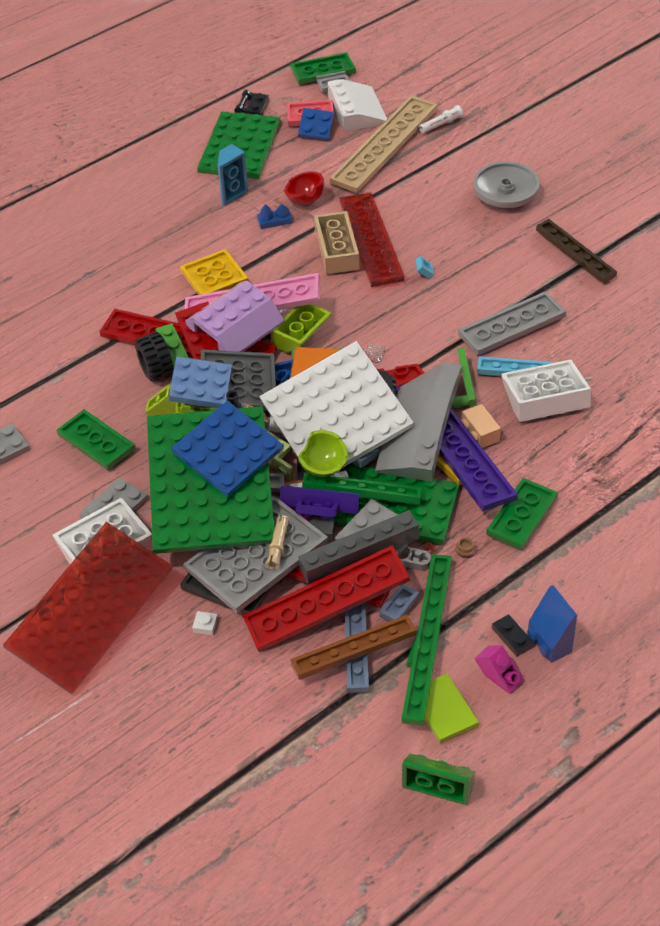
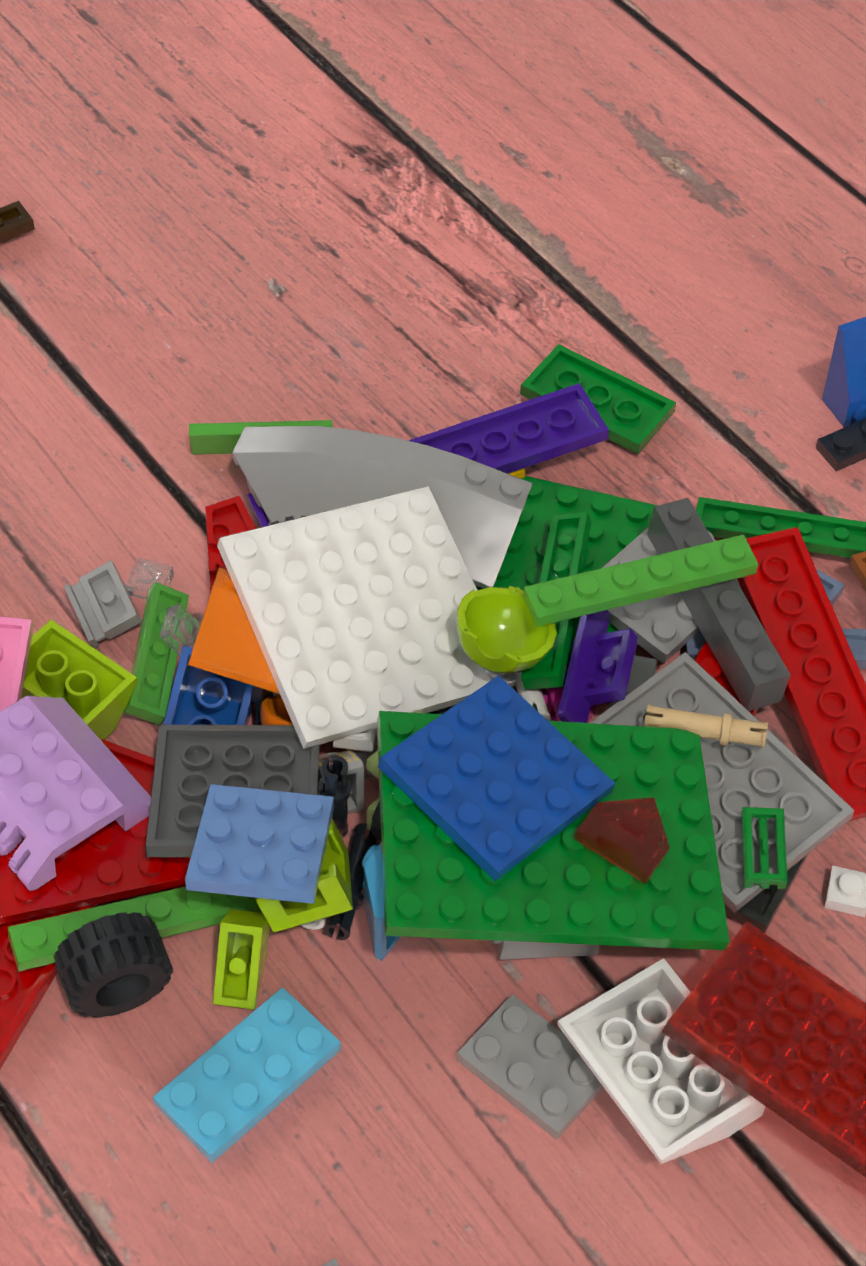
camera: 90 degrees left, 5 degrees up
green plate [57,409,136,470] -> none
medium nougat plate [455,537,476,557] -> none
light grey plate [458,291,566,356] -> none
light nougat brick [461,404,501,448] -> none
medium azure plate [477,356,552,376] -> none
white slope [501,360,591,422] -> none
none -> light grey plate [64,560,142,648]
none -> medium azure plate [153,987,341,1163]
none -> bright green plate [523,535,759,627]
none -> clear red plate [574,797,670,884]
none -> green tile [741,807,788,889]

